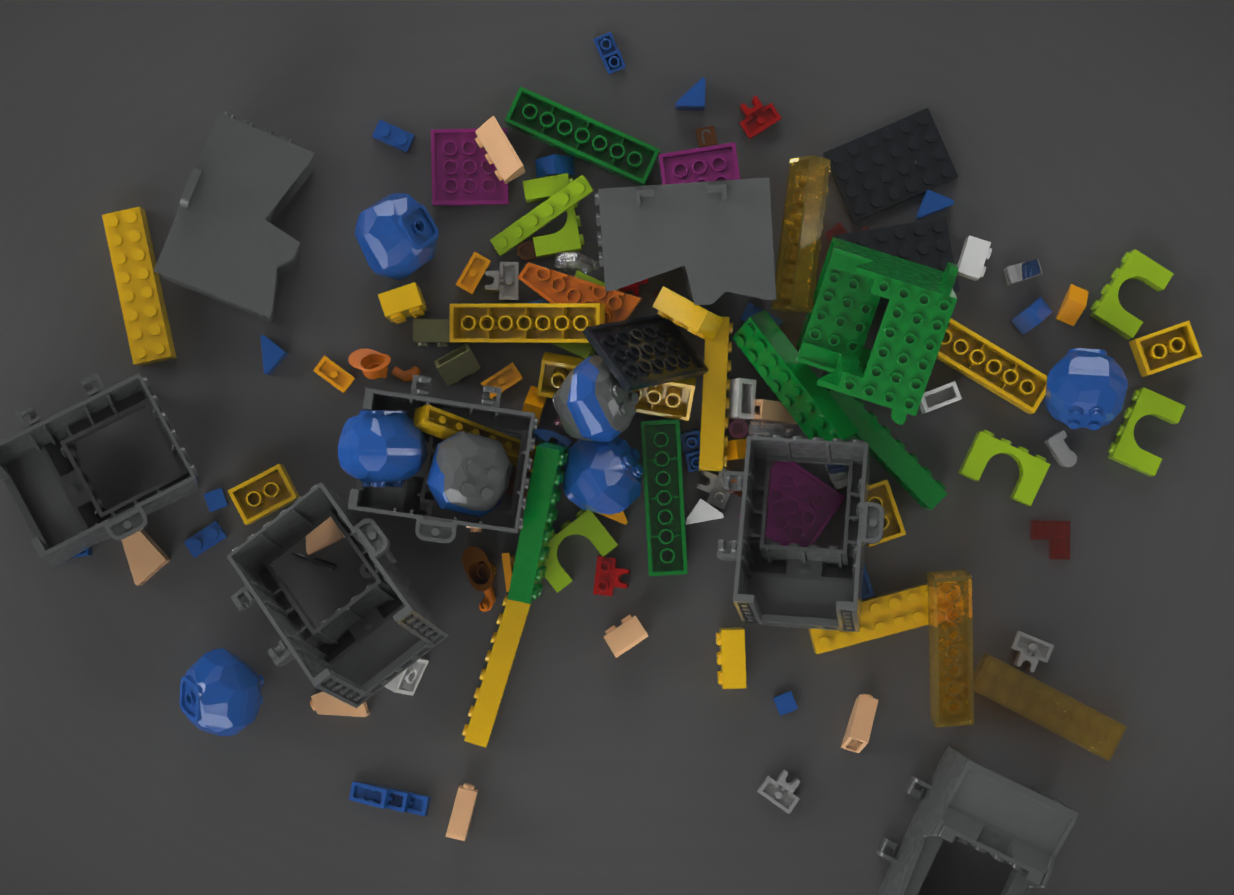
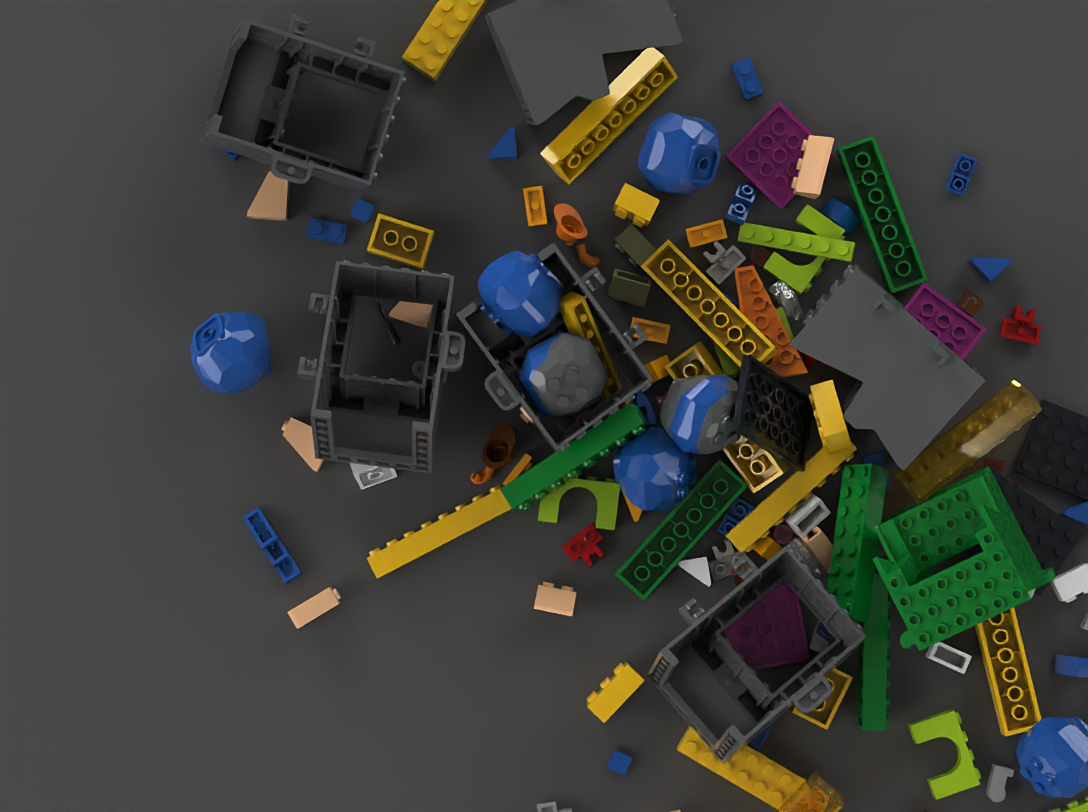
camera: 40 degrees right, 0 degrees up
none -> yellow brick [540,47,678,185]
none -> blue slope [725,182,758,225]

